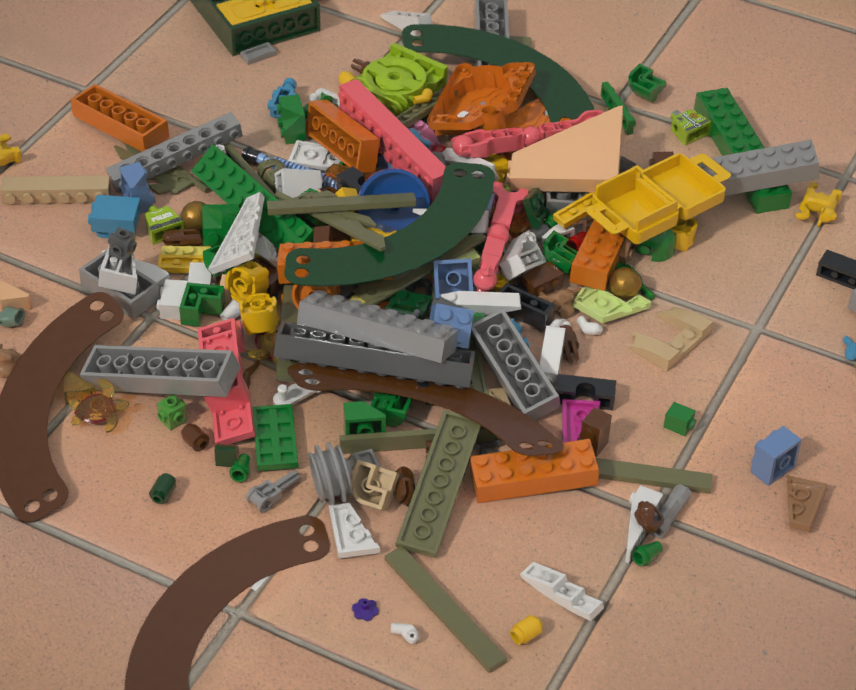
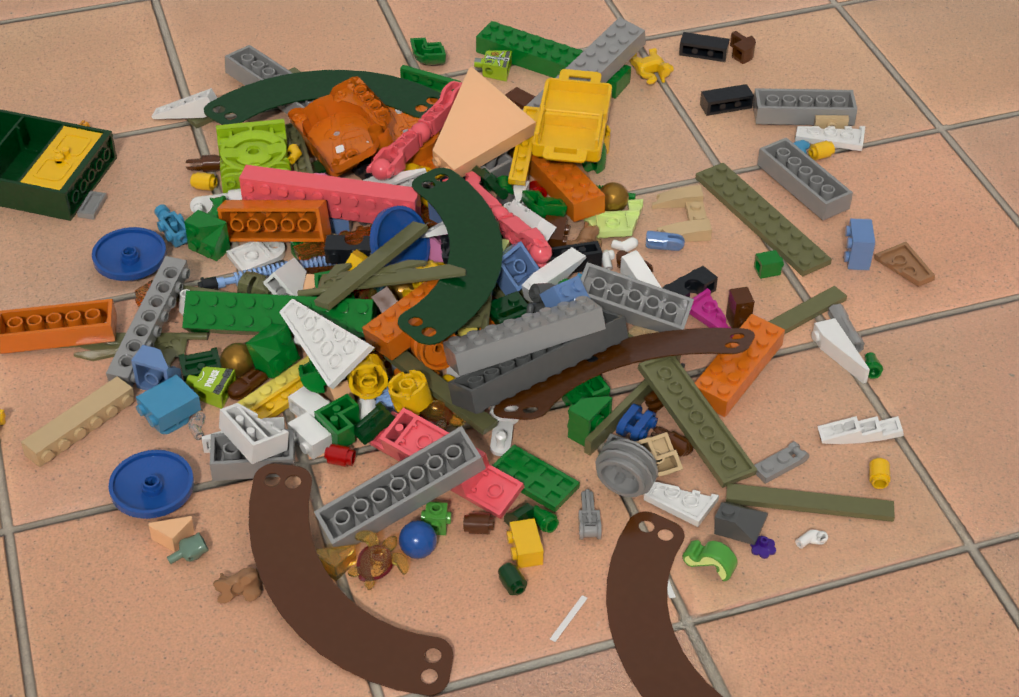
camera: 45 degrees left, 0 degrees up
dark grey brick [108,227,137,261] -> none
reddish brown piece [634,501,664,533] -> none
none -> blue dish [92,227,167,281]
none -> blue dish [108,450,194,519]
none -> dark green plate [178,347,222,382]
none -> red brick [324,444,356,467]
none -> dark green plate [353,401,395,445]
none -> blue piece [399,520,437,559]
none -> yellow brick [506,518,544,568]
none -> white sticker [550,595,587,642]
none -> blue brick [616,403,658,442]
none -> medium blue arm [645,231,685,251]
none -> bright green animal [682,540,738,581]
none -> olive plate [695,163,832,277]
none -> dark grey slope [714,502,768,545]
none -> light grey plate [754,441,809,484]
none -> light grey brick [757,138,853,220]

